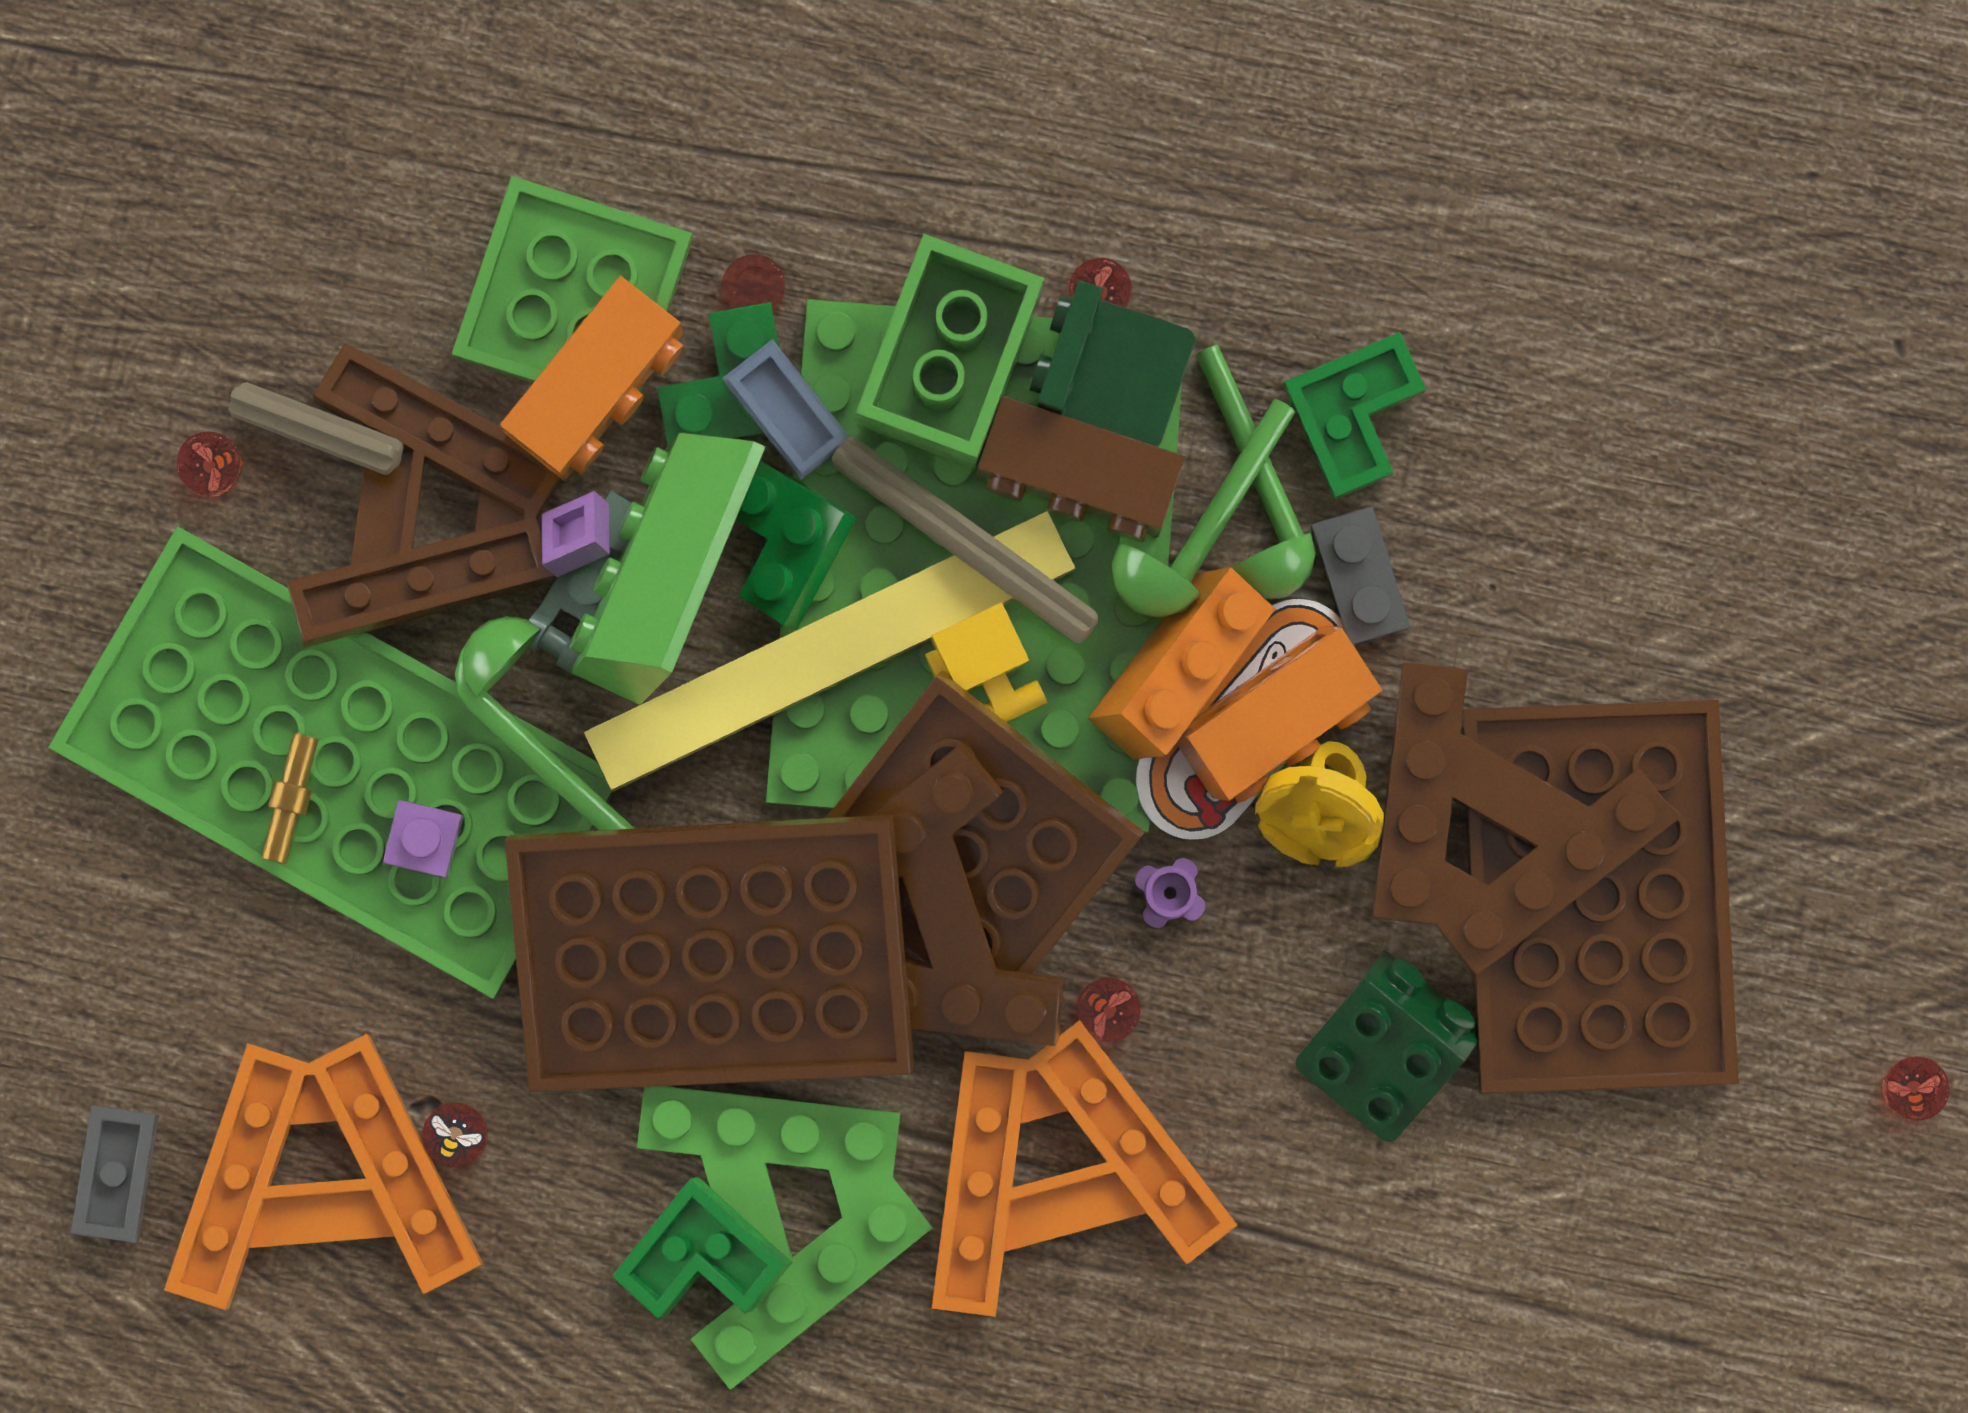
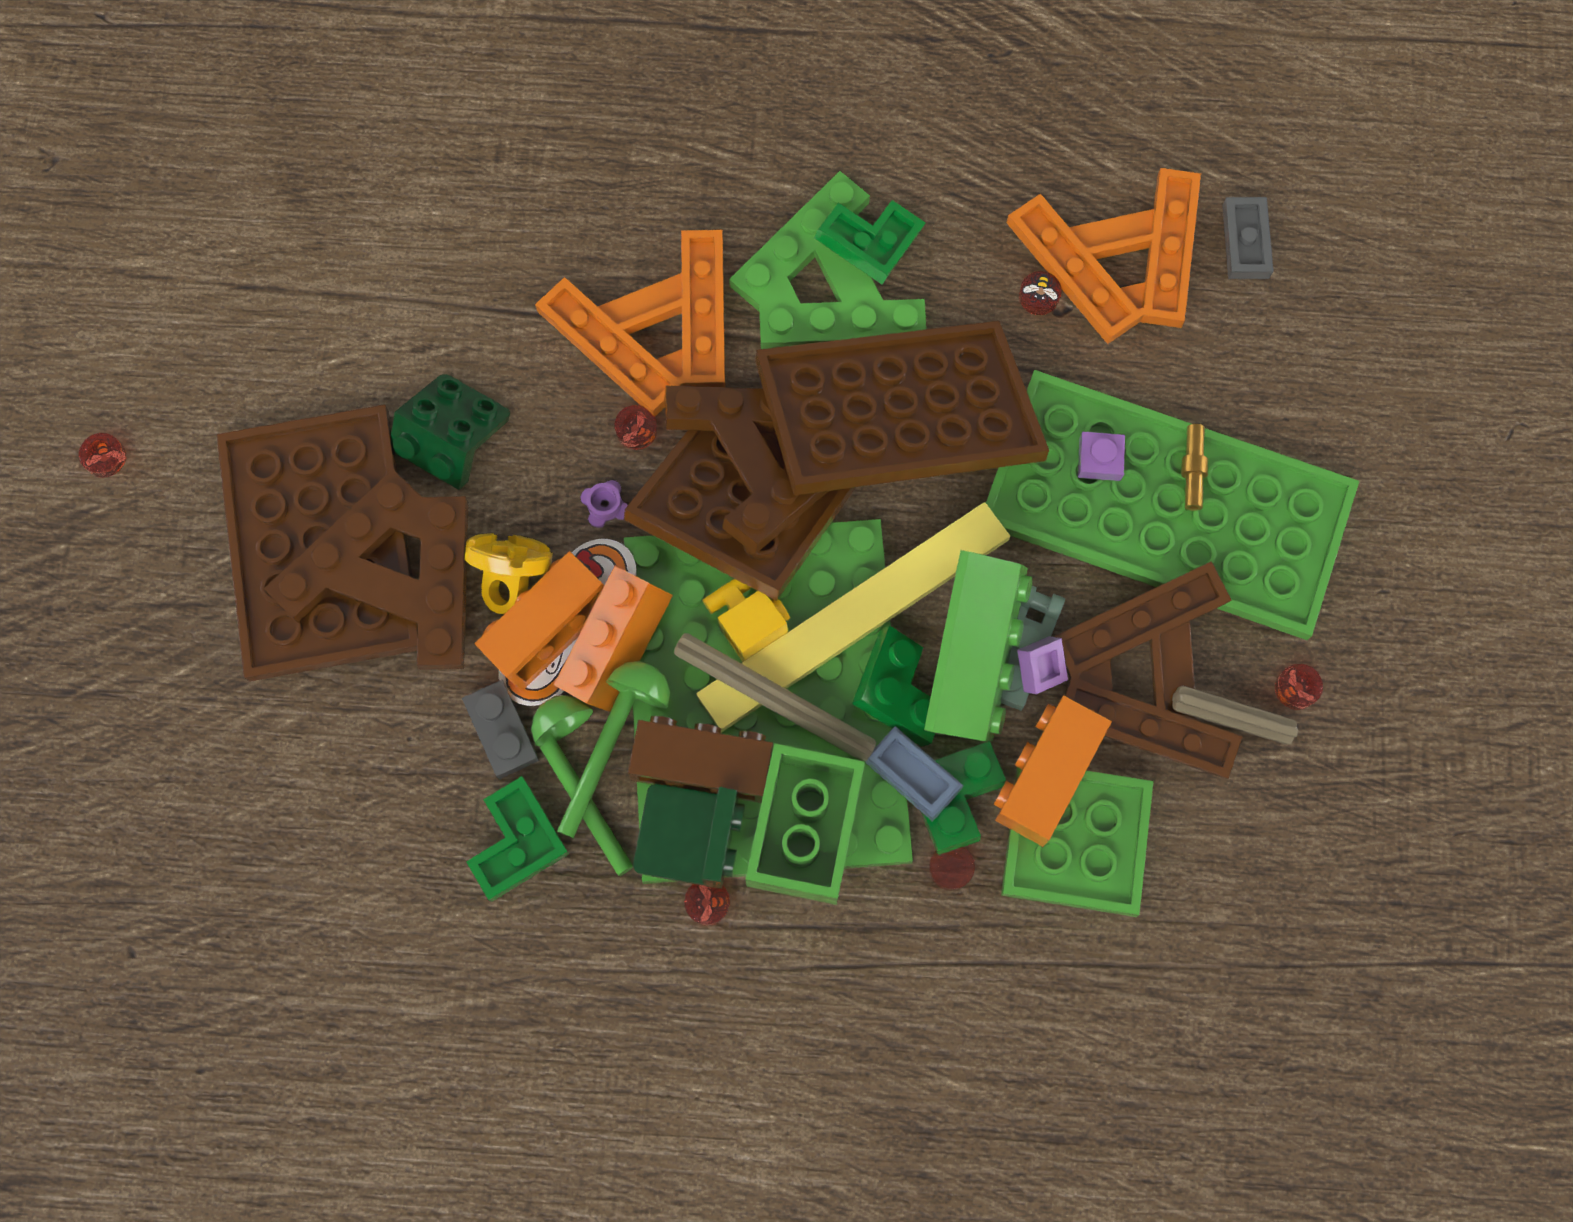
camera: 175 degrees right, 10 degrees down
bright green piece [455,616,634,830] -> none

